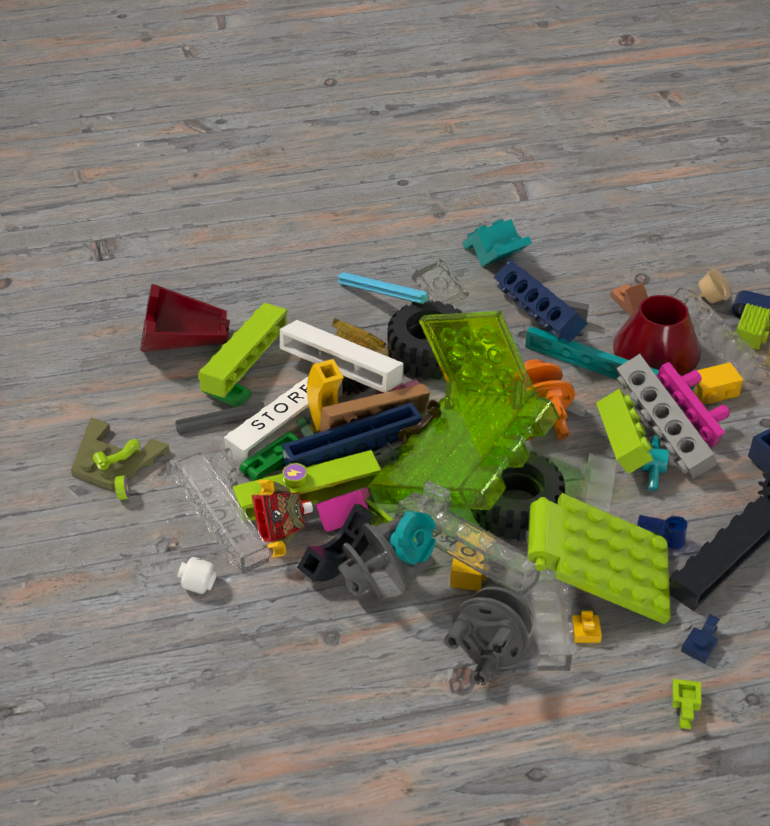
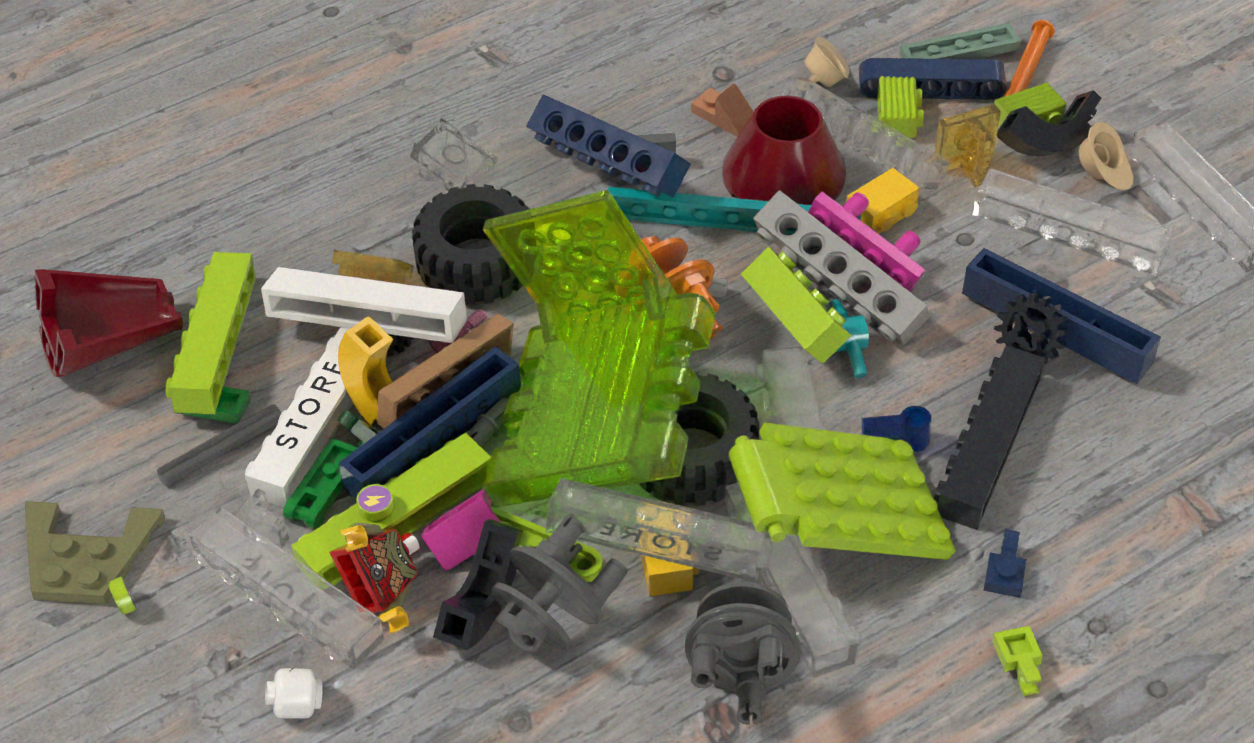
camera: 20 degrees left, 5 degrees up
lime piece [93,439,140,470] -> none
medium azure axle [338,272,429,304] -> none
teal plate [390,511,436,565] -> none
dark brown piece [398,400,442,446] -> none
clear tile [420,480,452,516] -> none
teal bracket [462,219,532,266] -> none
yellow tile [571,611,602,643] -> none

